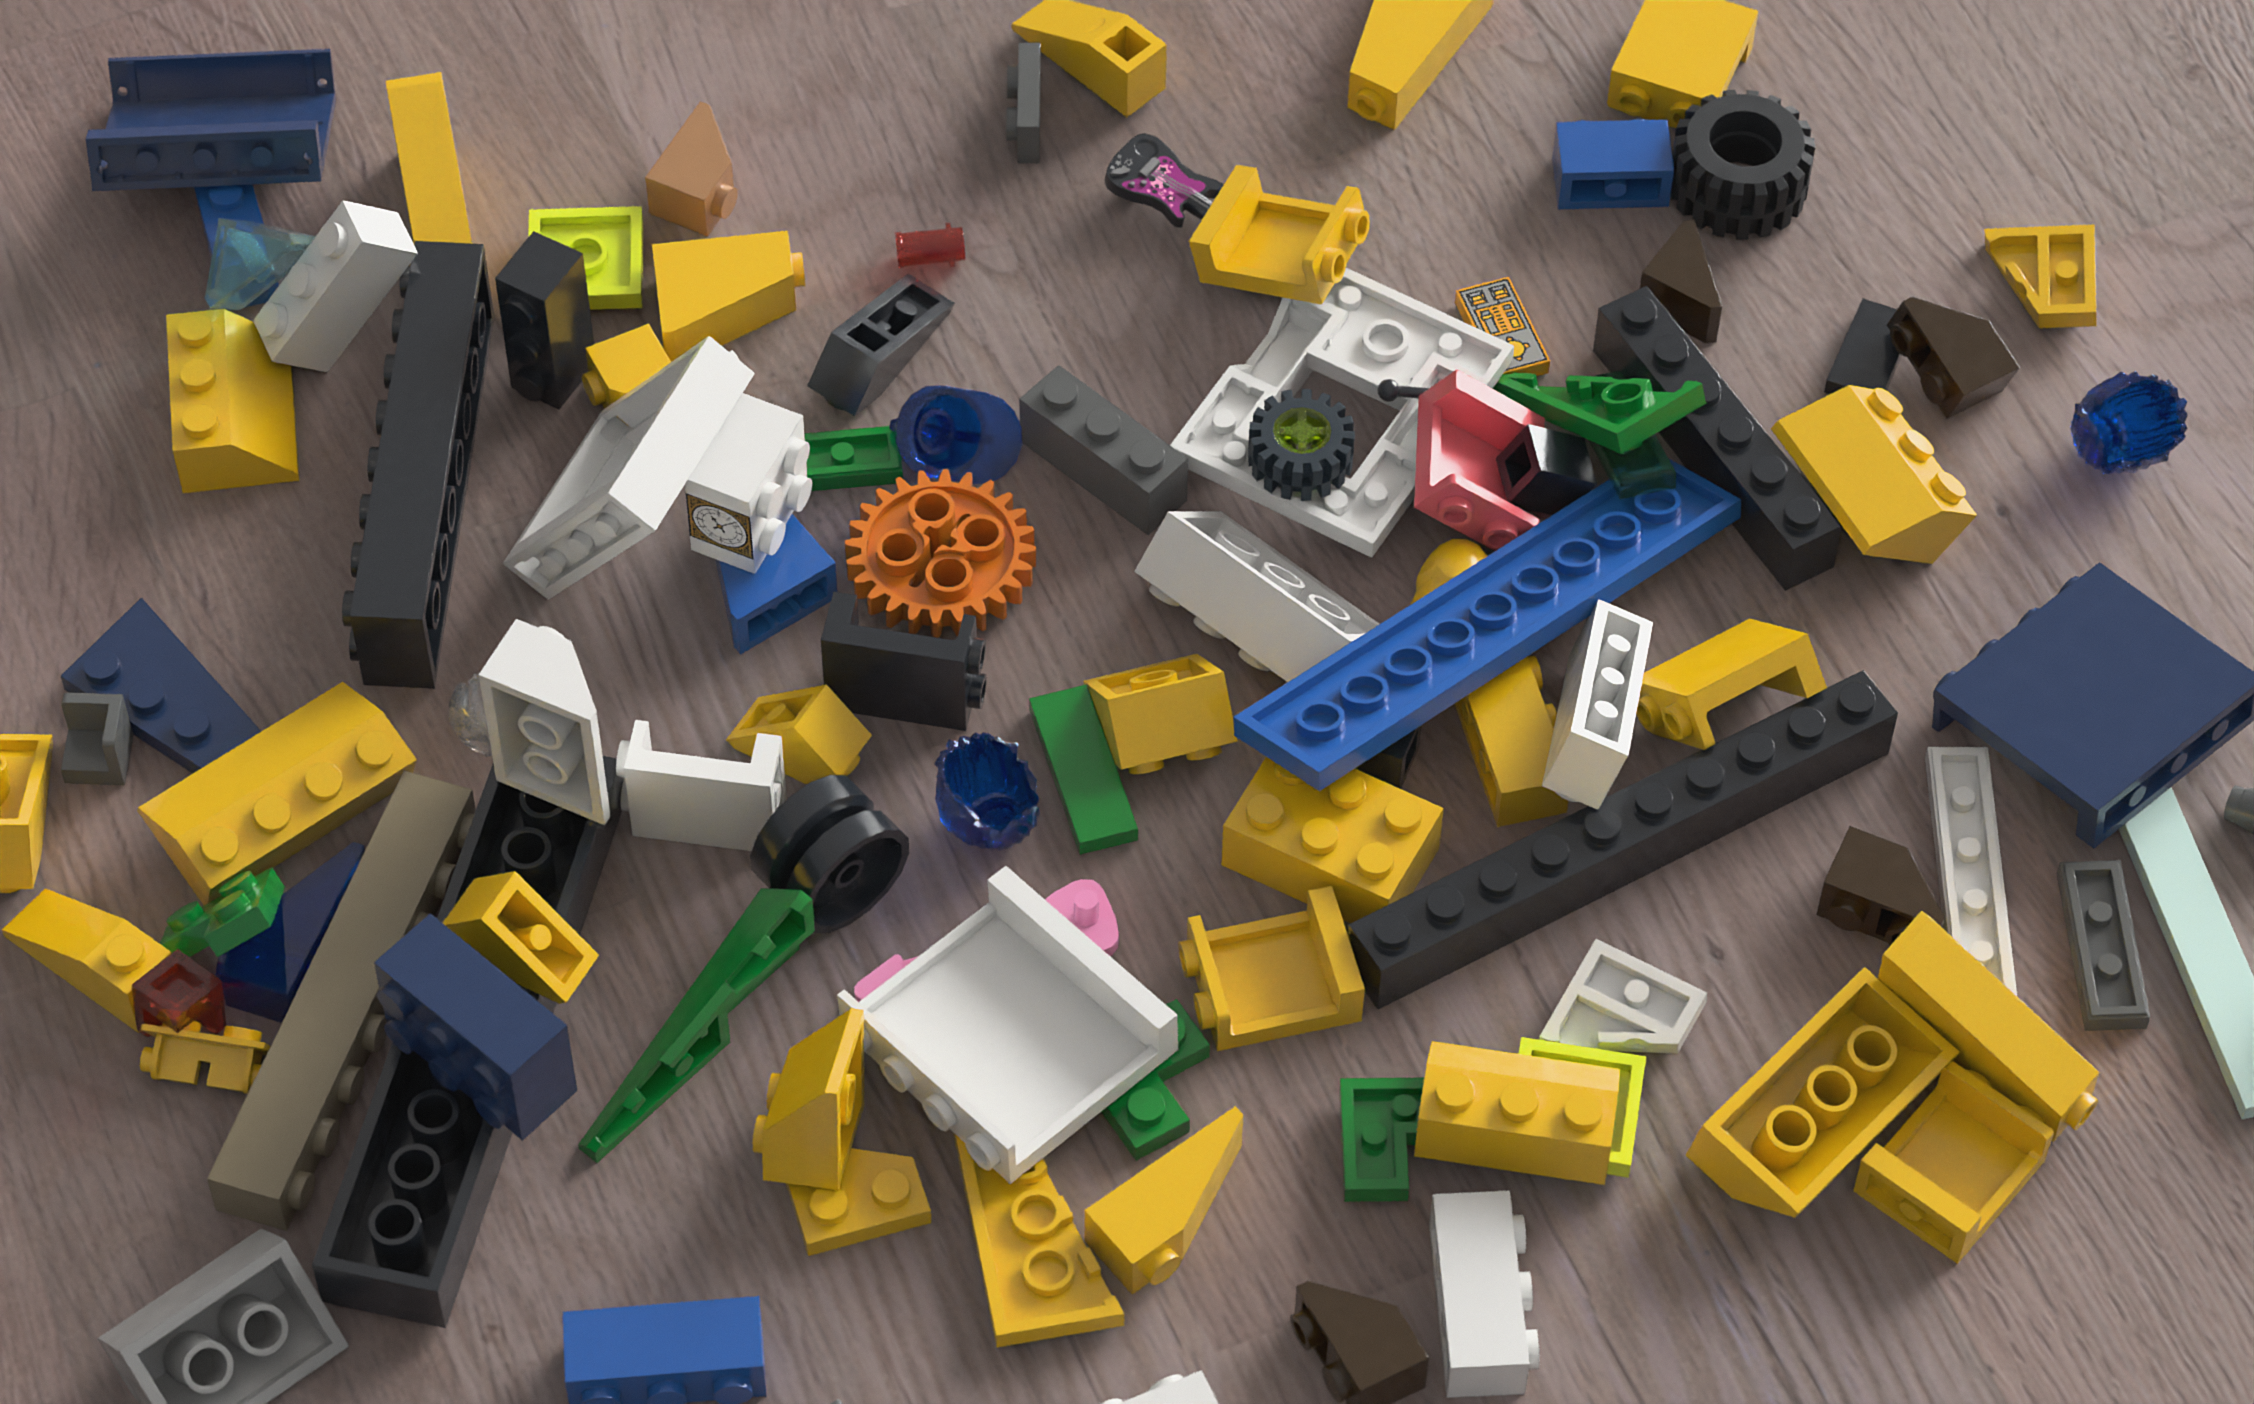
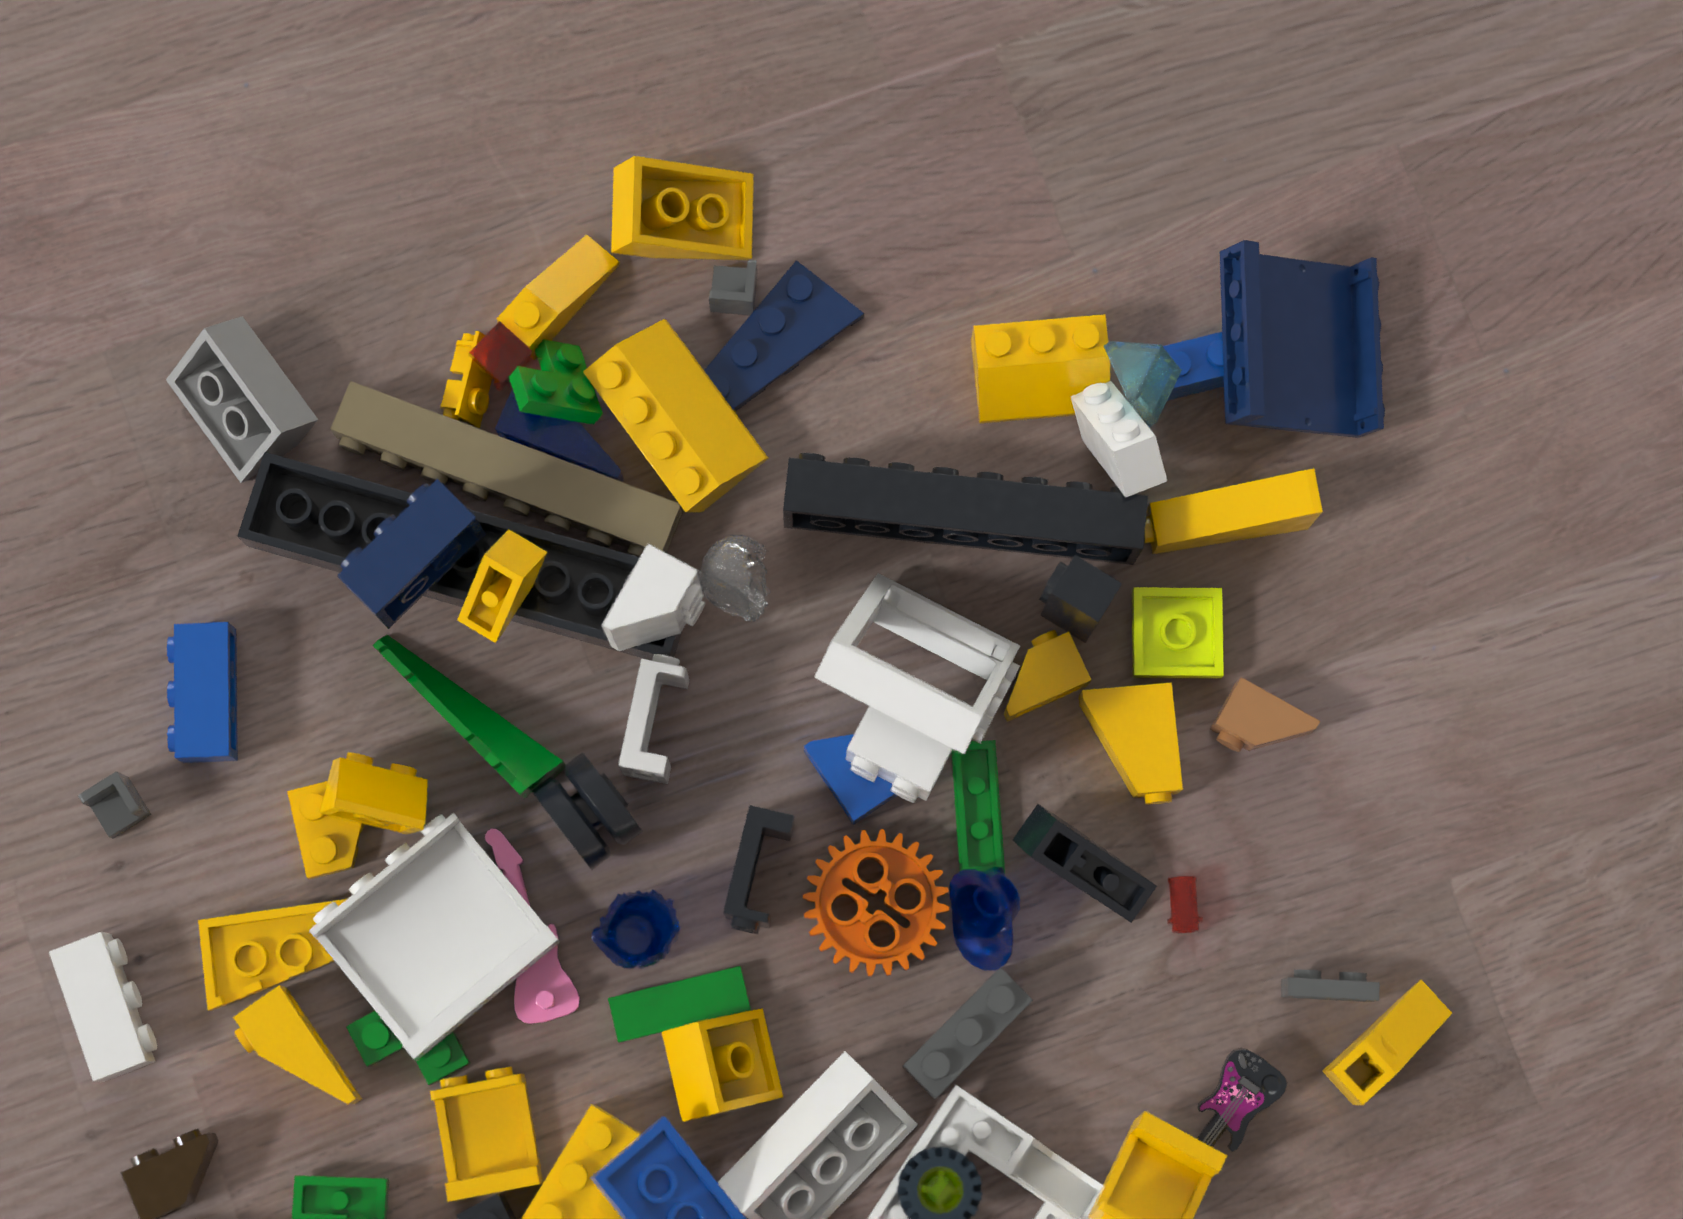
camera: 90 degrees right, 25 degrees up
yellow slope [726,684,872,784] -> none

